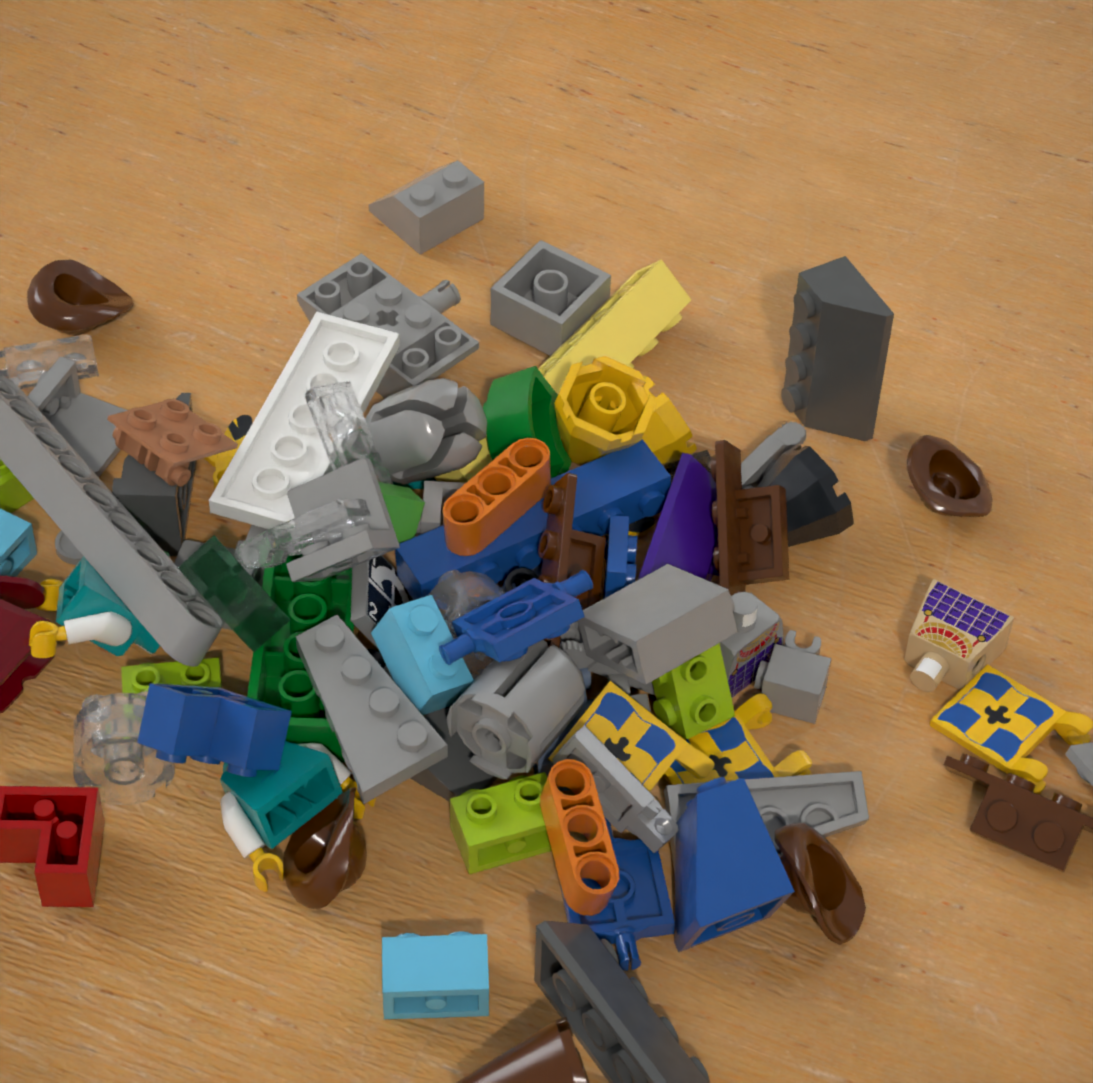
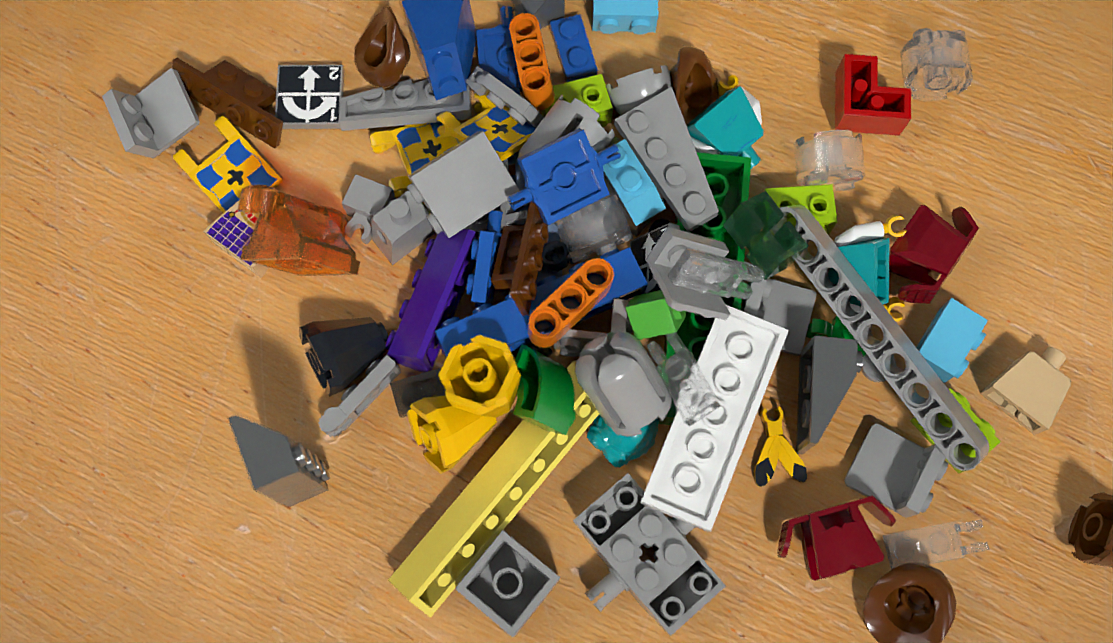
camera: 175 degrees left, 25 degrees up
nougat hinge [107,398,238,486] -> none
blue brick [137,683,292,777] -> none
reddish brown bracket [710,440,789,596] -> none
reddish brown hat [907,435,993,517] -> none
none -> clear orange piece [237,185,360,276]
none -> tile [275,65,344,129]
none -> blue plate [550,14,598,83]
none -> light grey cylinder [606,65,672,116]
none -> dark red piece [778,496,896,581]

